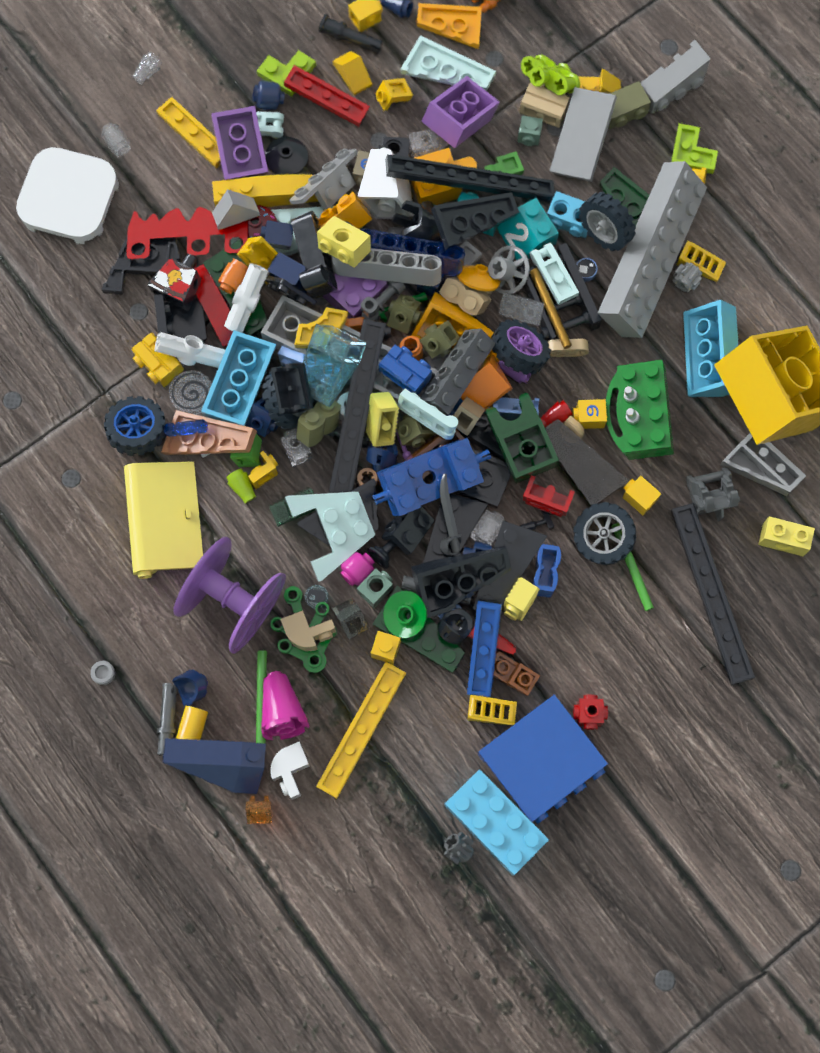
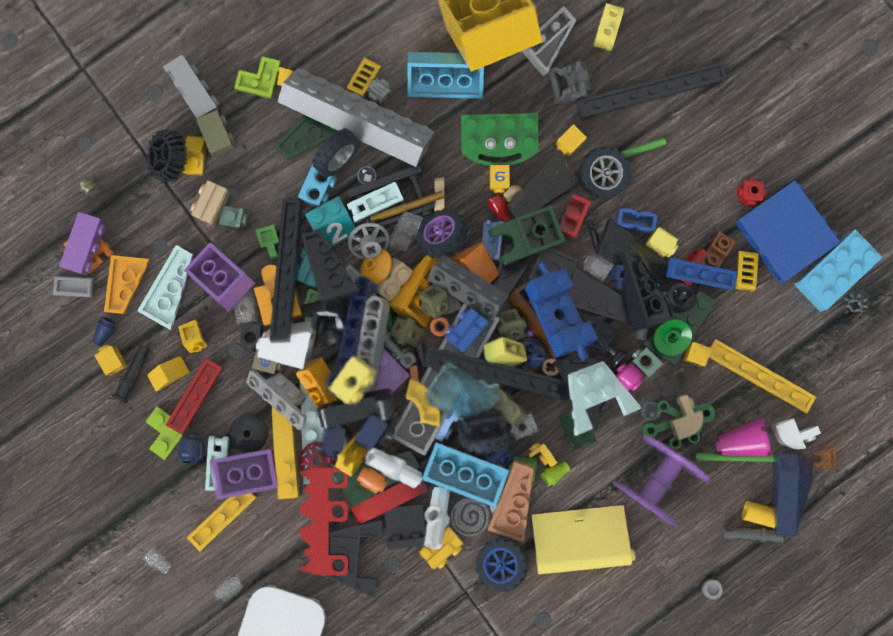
camera: 85 degrees left, 10 degrees up
torso [147,254,201,311] -> none
clear blue axle [164,419,208,437] -> none
dark blue piece [172,670,208,706] -> none
light grey slope [212,189,260,230] -> none
light aqua plate [397,389,458,440] -> none
dark grey sword [440,473,462,556] -> none
dark tan brick [453,397,486,436] -> none
lime axle [521,55,580,95] -> none
light grey tile [550,87,617,182] -> none
none -> black gear [146,129,188,182]

